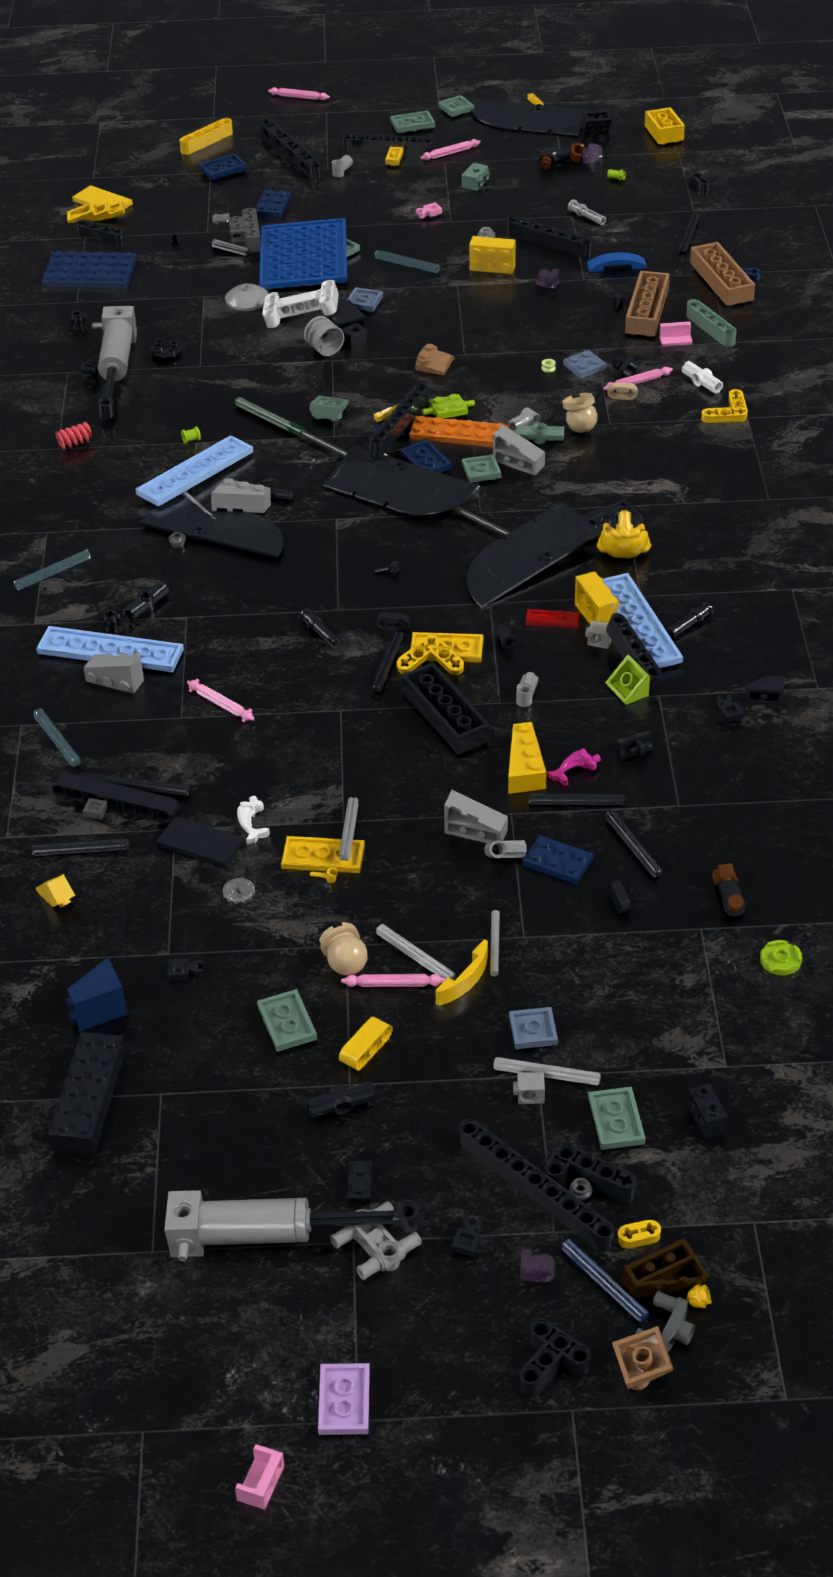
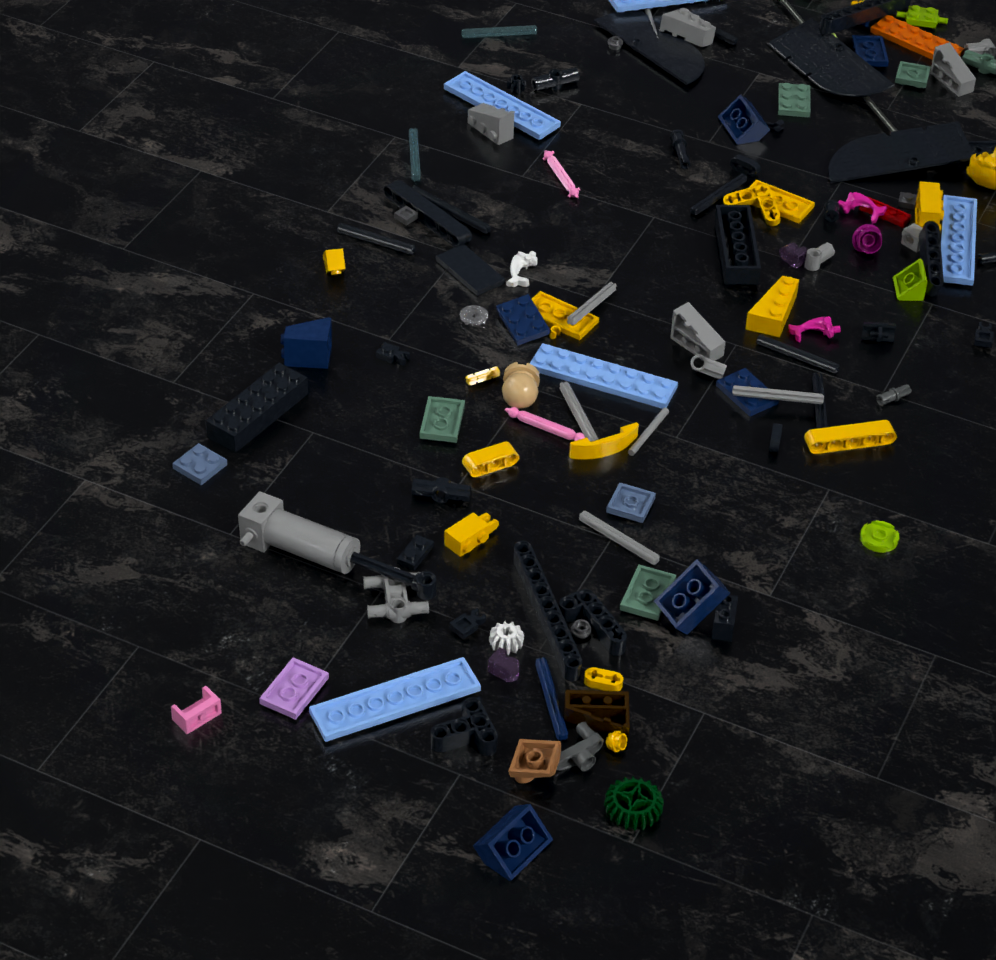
camera: 25 degrees right, 0 degrees up
light grey brick [513,1072,545,1104] -> none
piece [712,863,746,917] -> none
none -> sand blue plate [173,443,227,485]
none -> light blue plate [309,657,481,742]
none -> yellow hinge [444,513,499,557]
none -> yellow axle [466,366,500,386]
none -> dark blue slope [473,804,553,881]
none -> white gear [489,621,524,656]
none -> dark blue plate [496,294,550,346]
none -> light blue plate [530,343,678,409]
none -> dark green gear [604,776,664,831]
none -> dark blue slope [654,559,730,635]
none -> dark blue slope [718,94,770,145]
none -> light grey axle [732,385,824,404]
none -> sand green plate [778,83,811,117]
none -> clear purple leg [779,242,808,268]
none -> yellow beam [804,420,897,454]
none -> dark pink animal [838,192,887,224]
none -> magenta piece [852,224,882,254]
none -> dark grey axle [877,384,912,406]
none -> flat silver plate [897,192,917,210]

